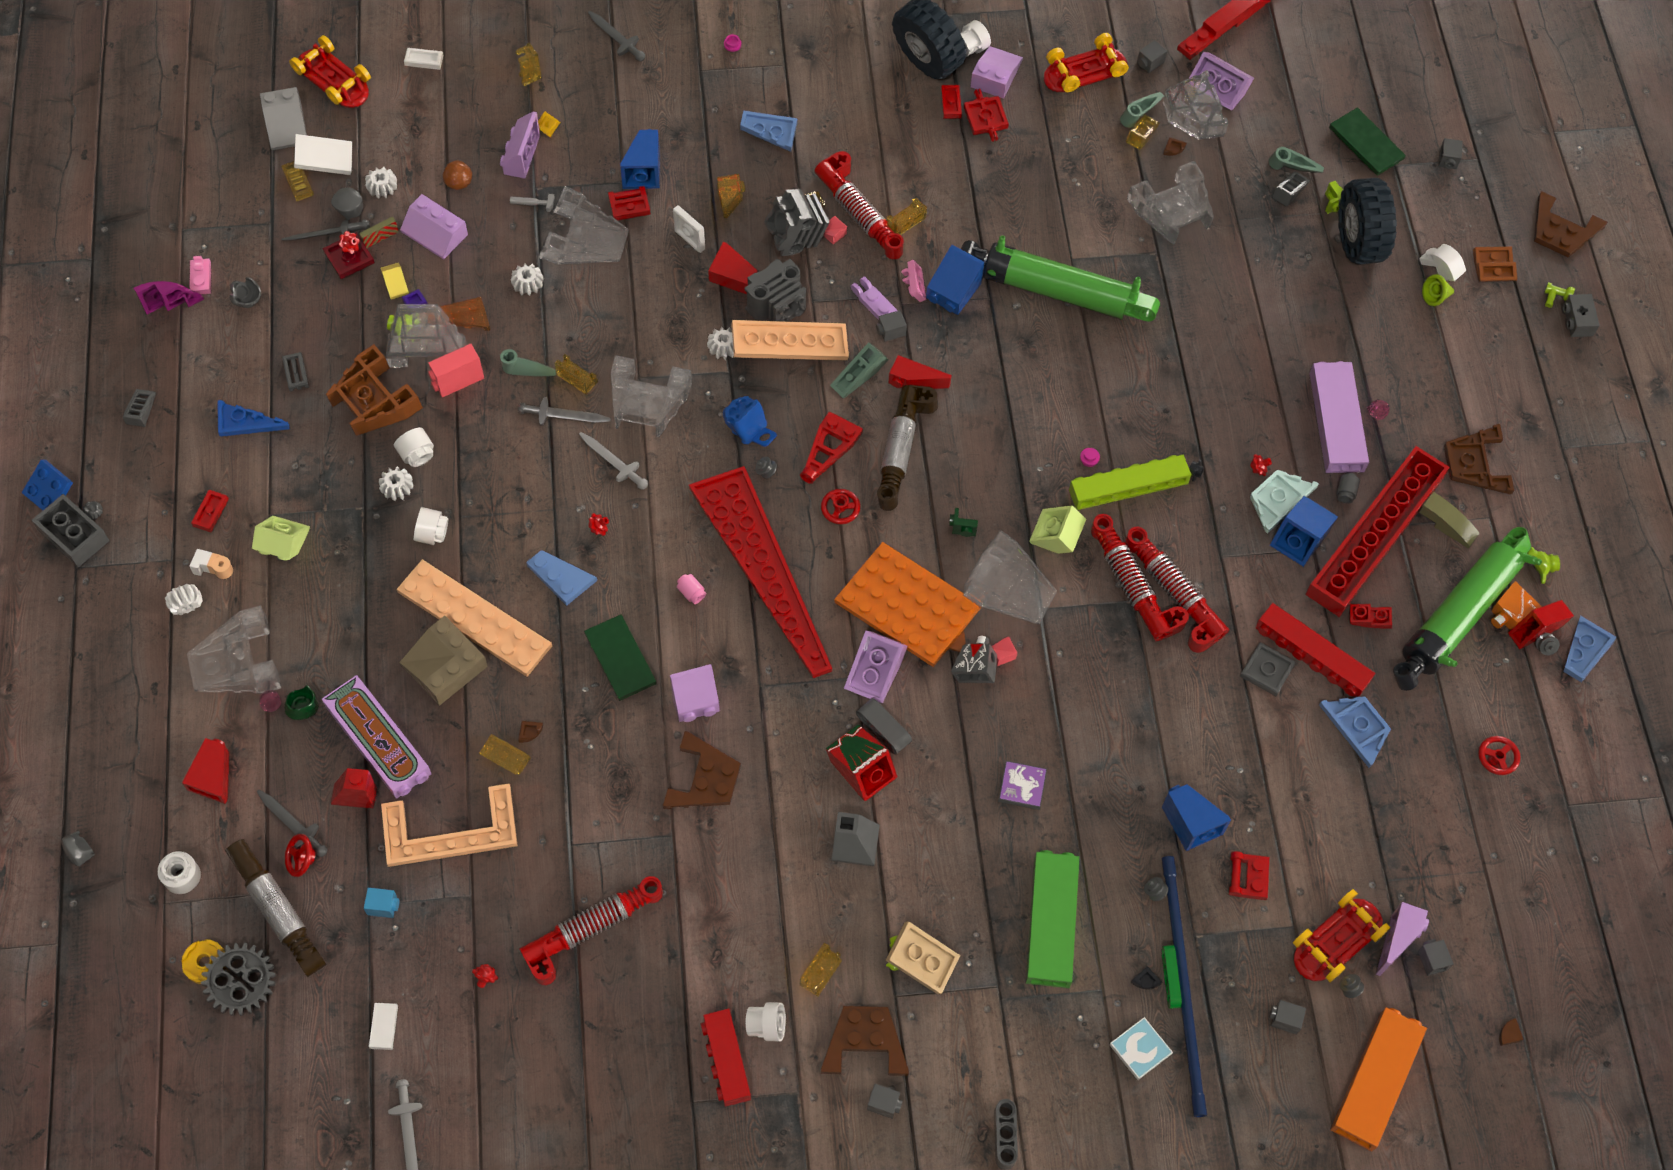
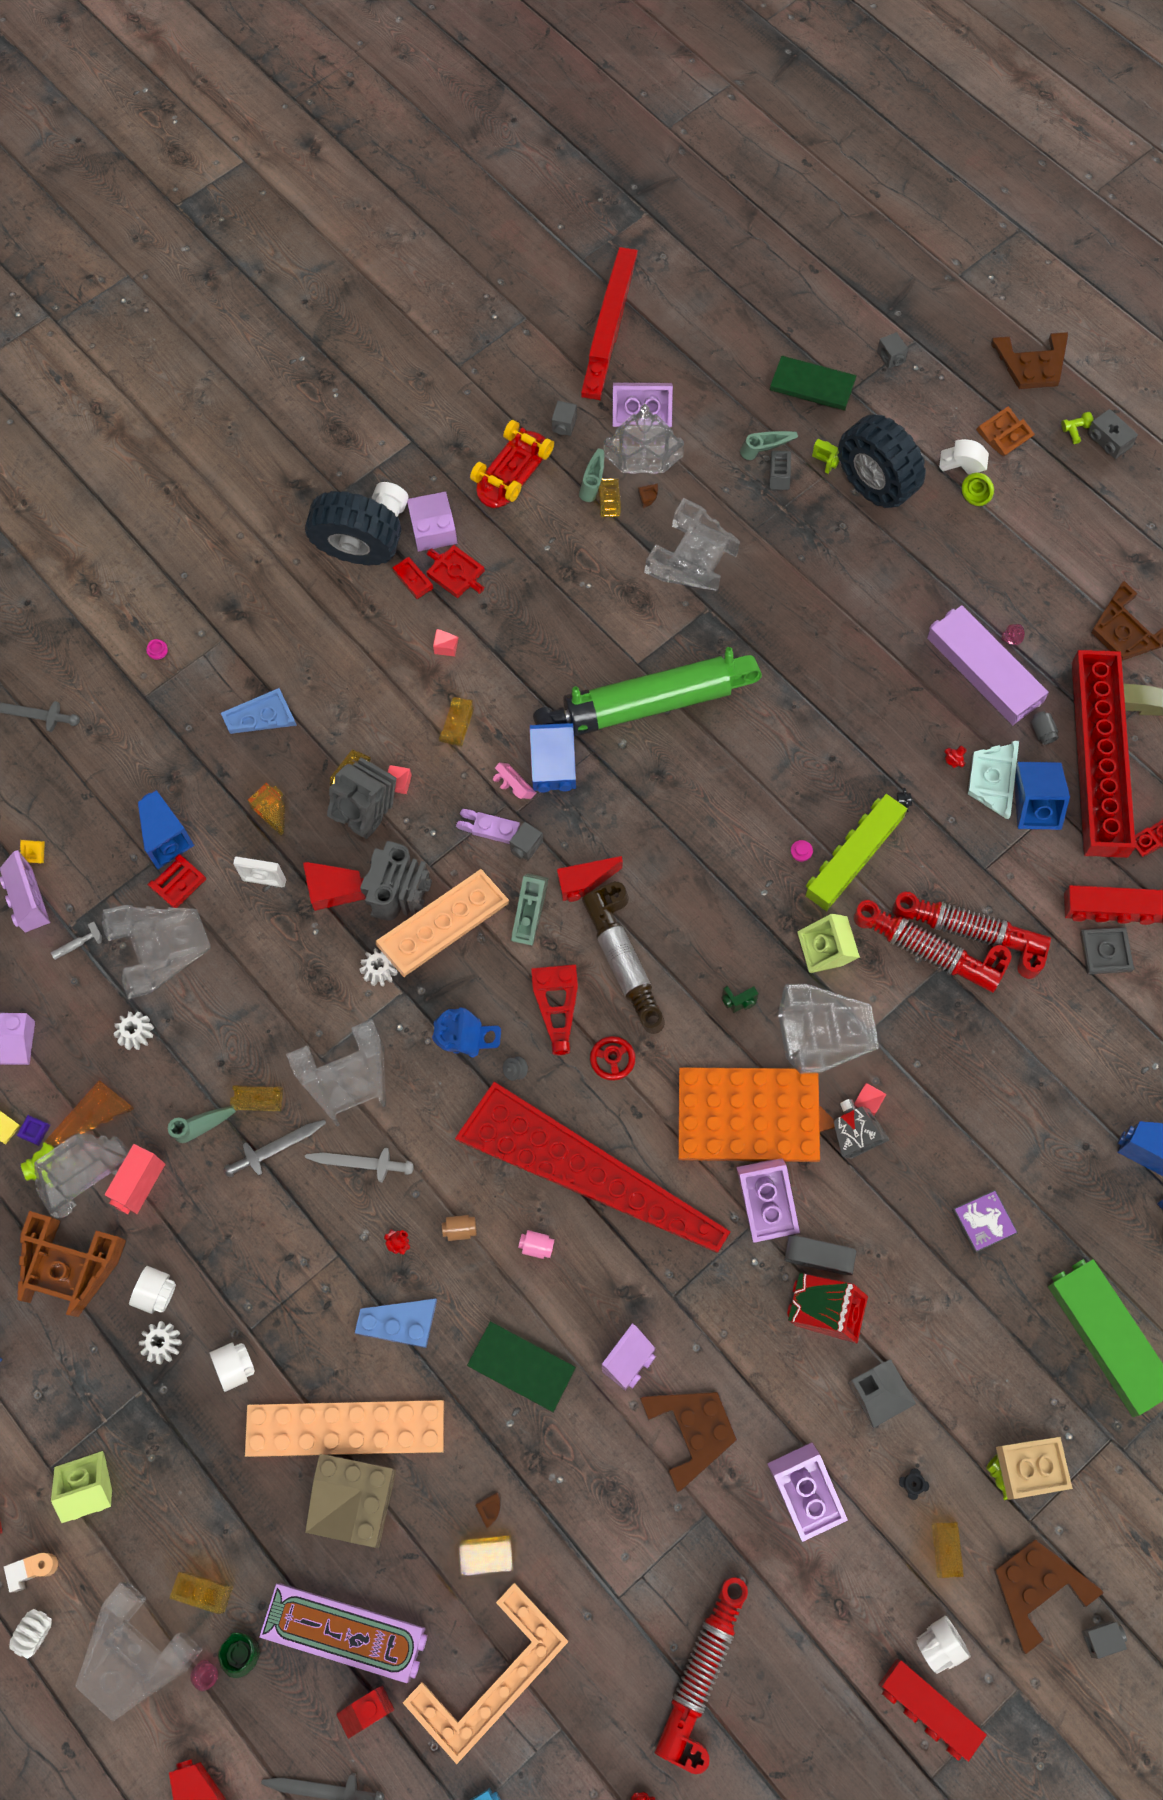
camera: 30 degrees left, 5 degrees up
red piece [814,151,904,259] -> none
none -> clear yellow brick [170,1572,233,1614]
none -> coral slope [433,629,458,657]
none -> medium nougat brick [442,1215,477,1241]
none -> lavender slope [767,1443,848,1542]
none -> black plate [899,1468,929,1500]

